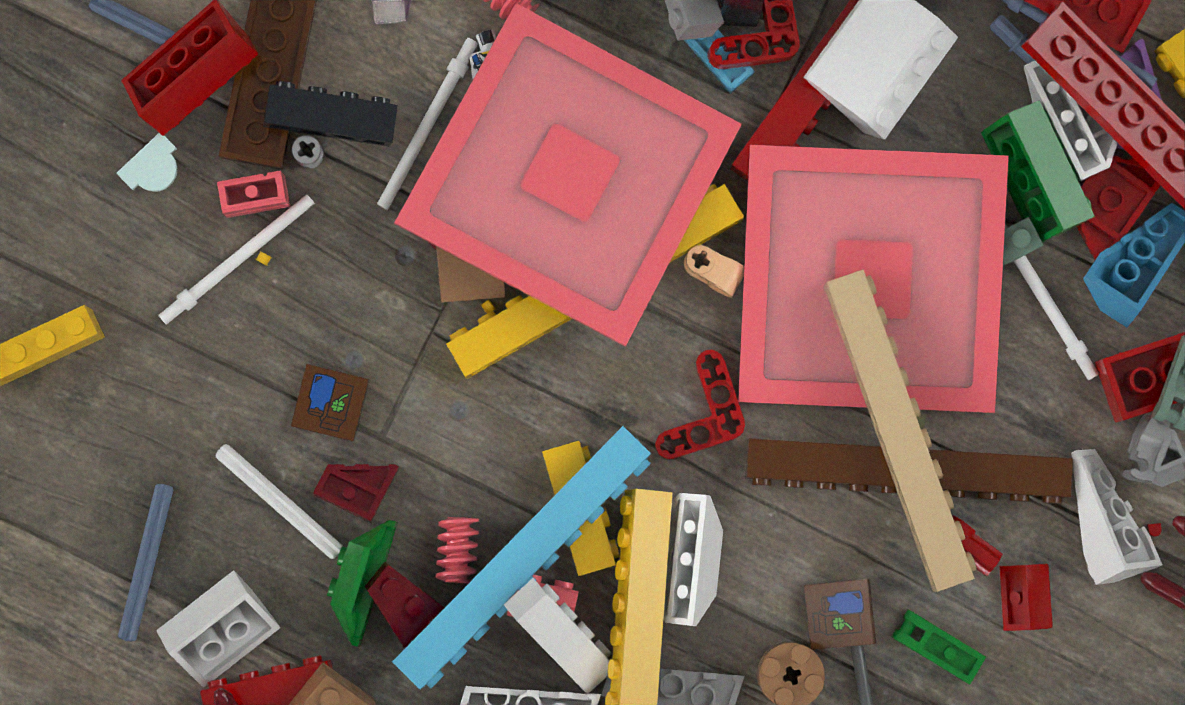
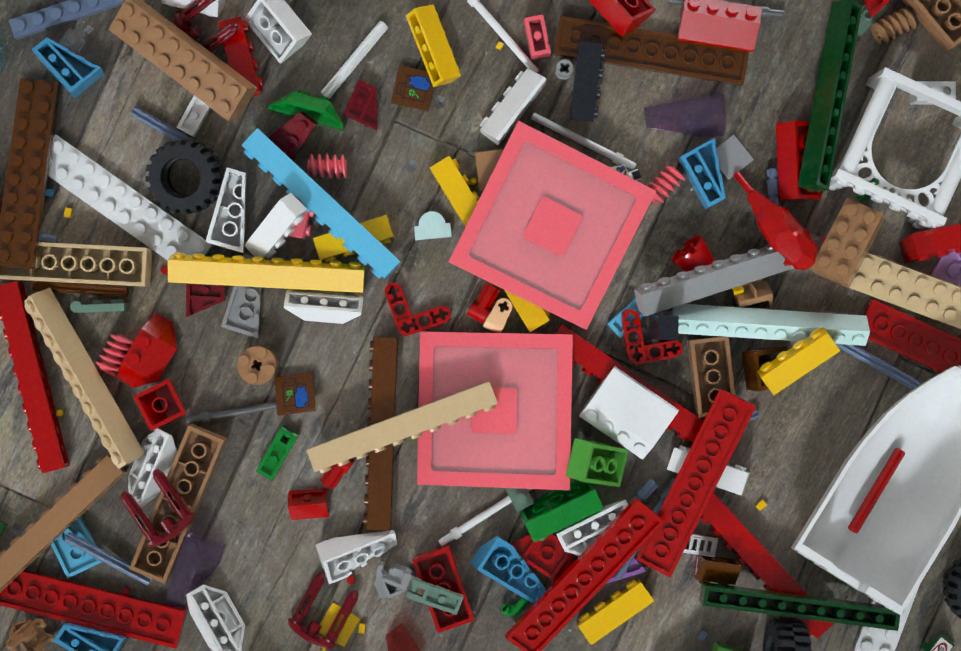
camera: 85 degrees right, 5 degrees up
none -> yellow brick [406,4,461,87]
none -> light aqua piece [414,211,452,240]
none -> red piece [467,283,500,324]
none -> white slope [480,68,546,146]
none -> bright green brick [566,438,629,487]

